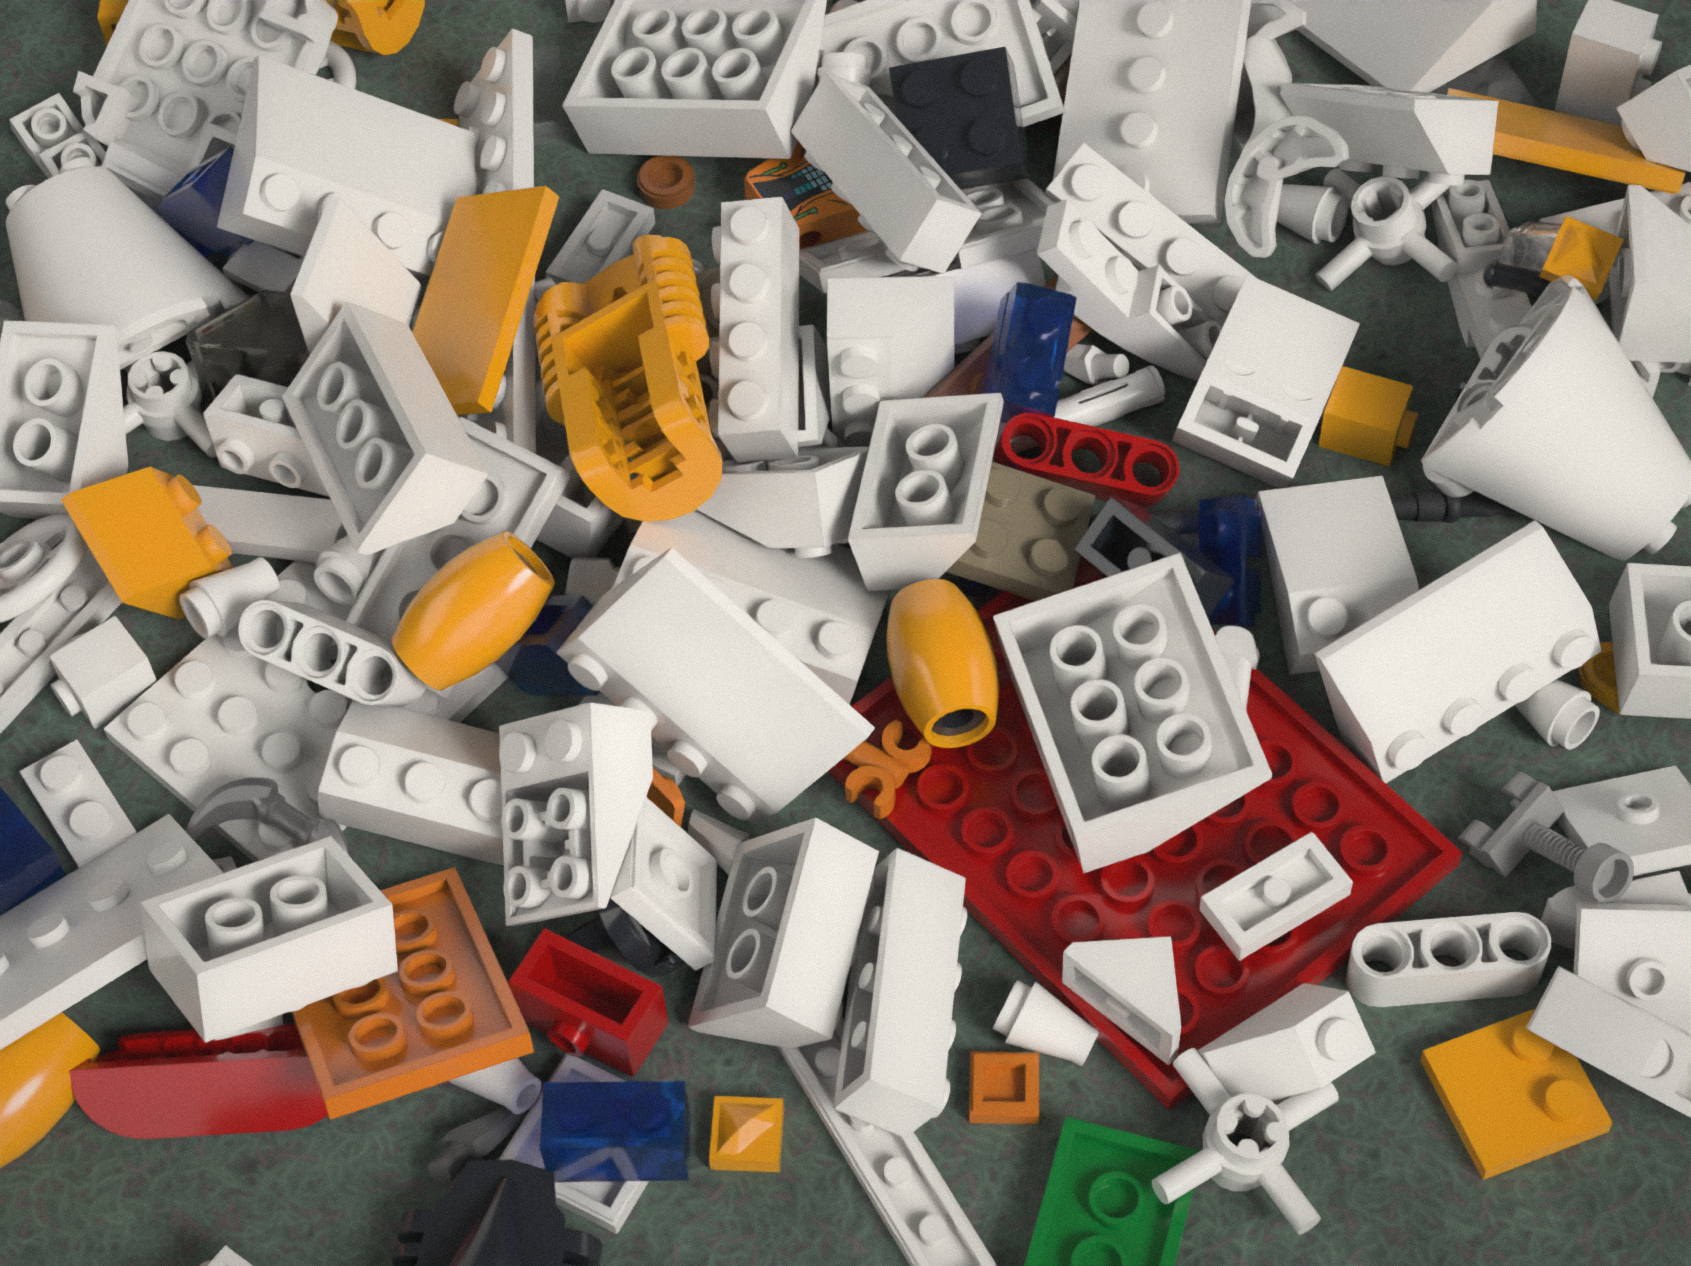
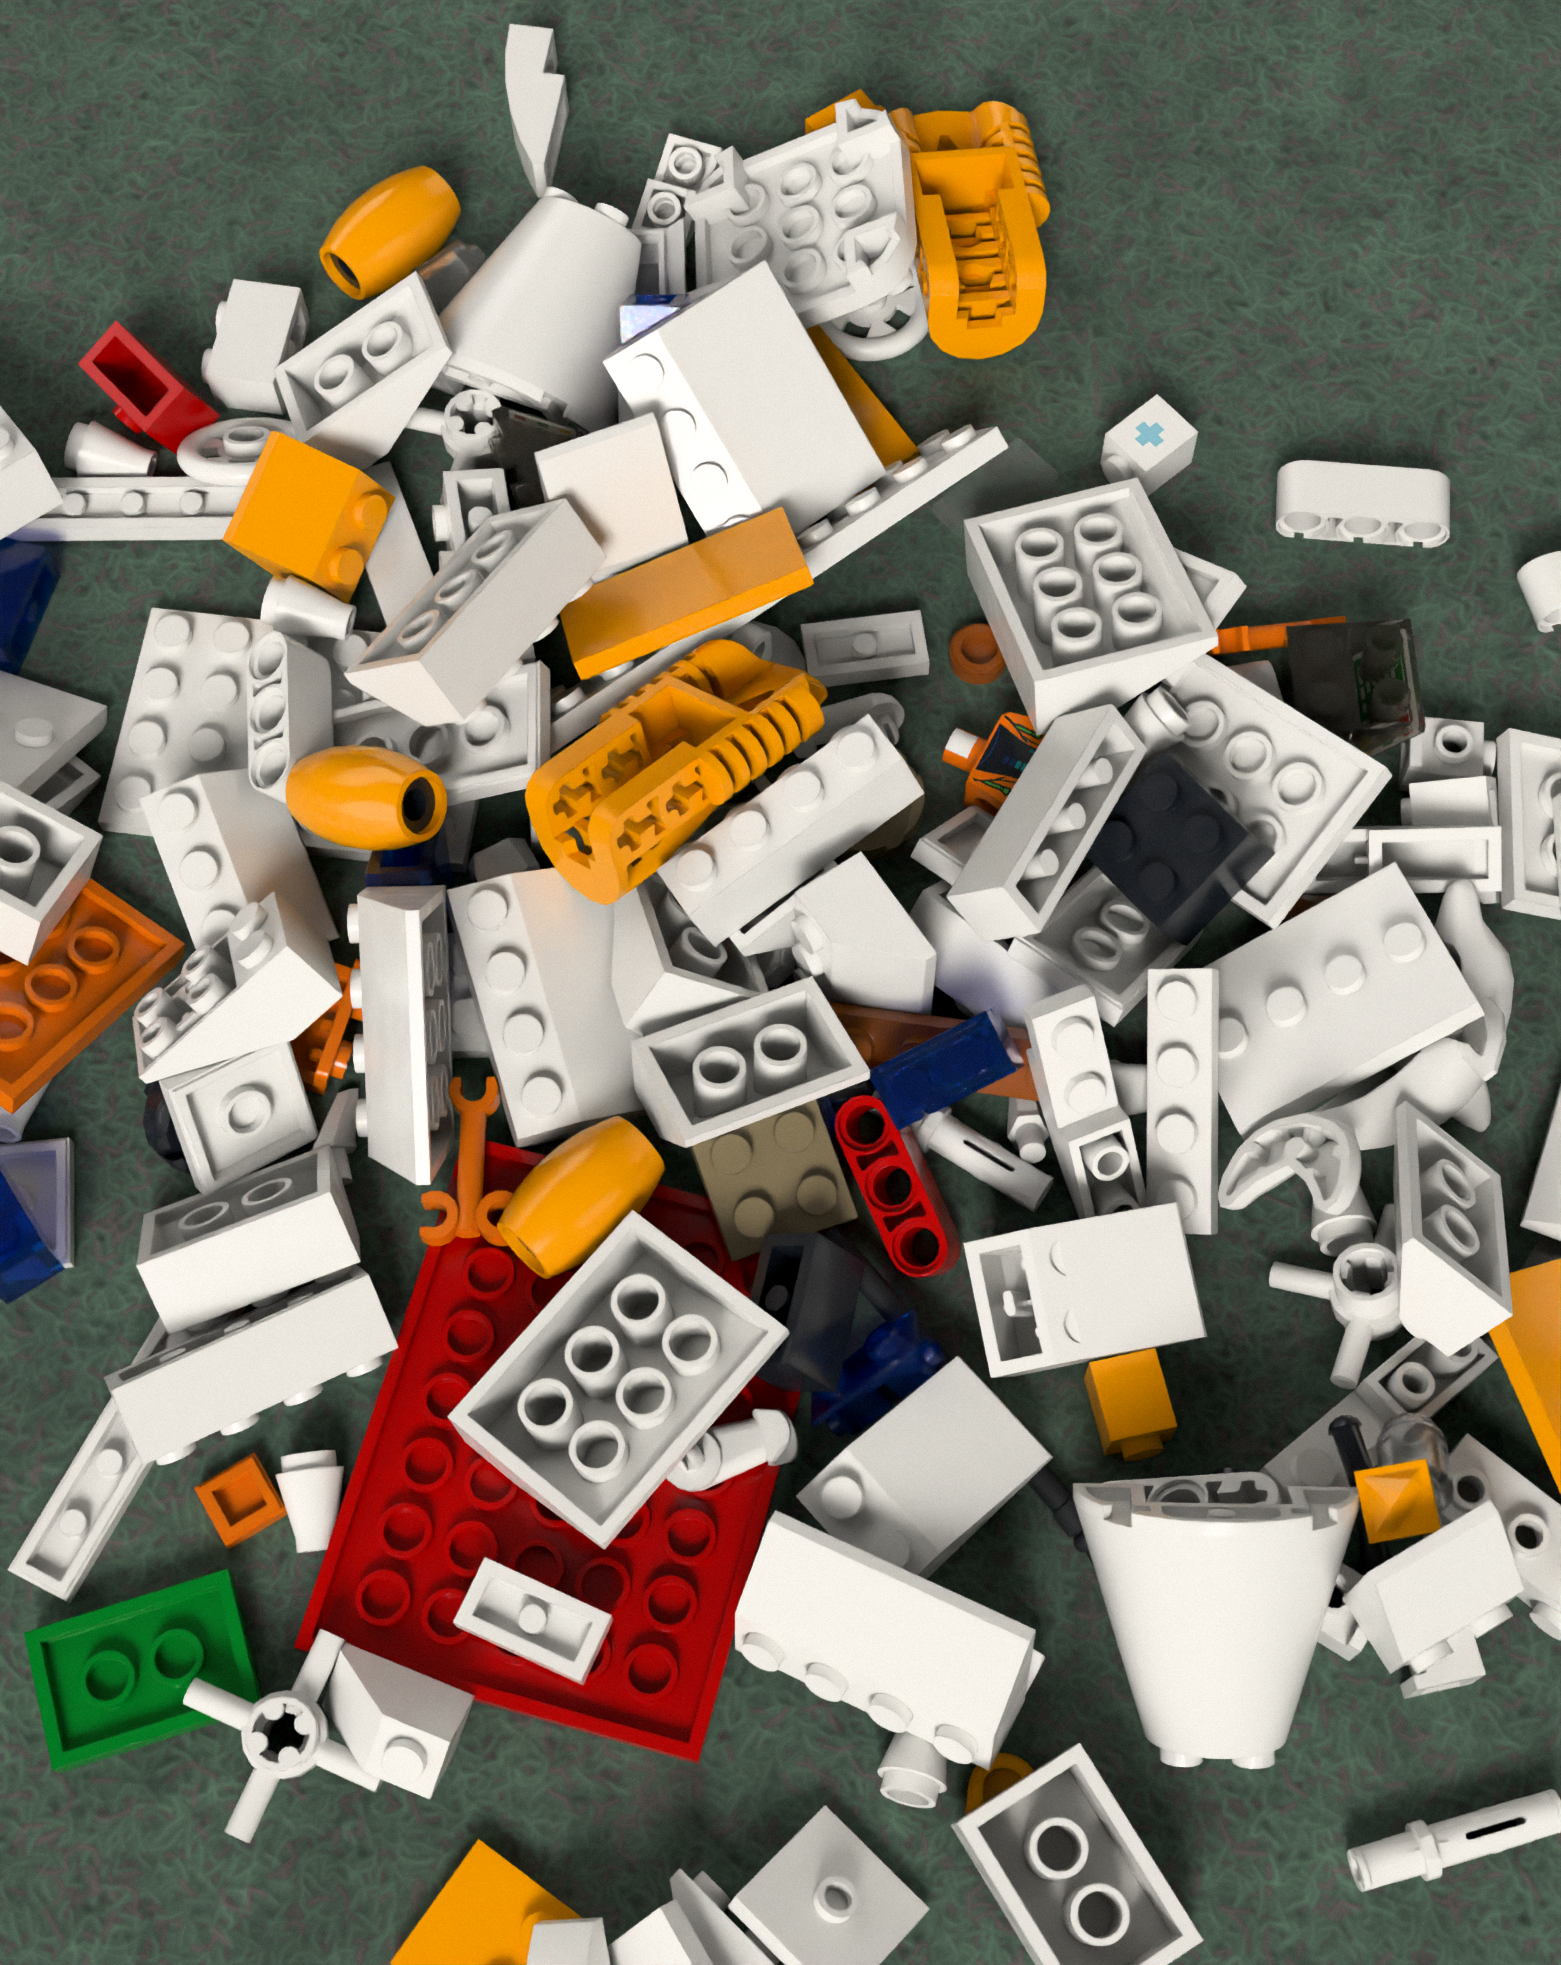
camera: 55 degrees right, 10 degrees up
white plate [19,739,137,868] -> none
white brick [49,616,157,730] -> none
flat silver piece [186,777,352,859] -> none
red brick [508,928,668,1078] -> none
light orange tile [709,1096,785,1172] -> none
white slope [1062,936,1181,1065] -> none
white beam [1346,912,1551,1007] -> none
light grey bar [1457,771,1634,903] -> none

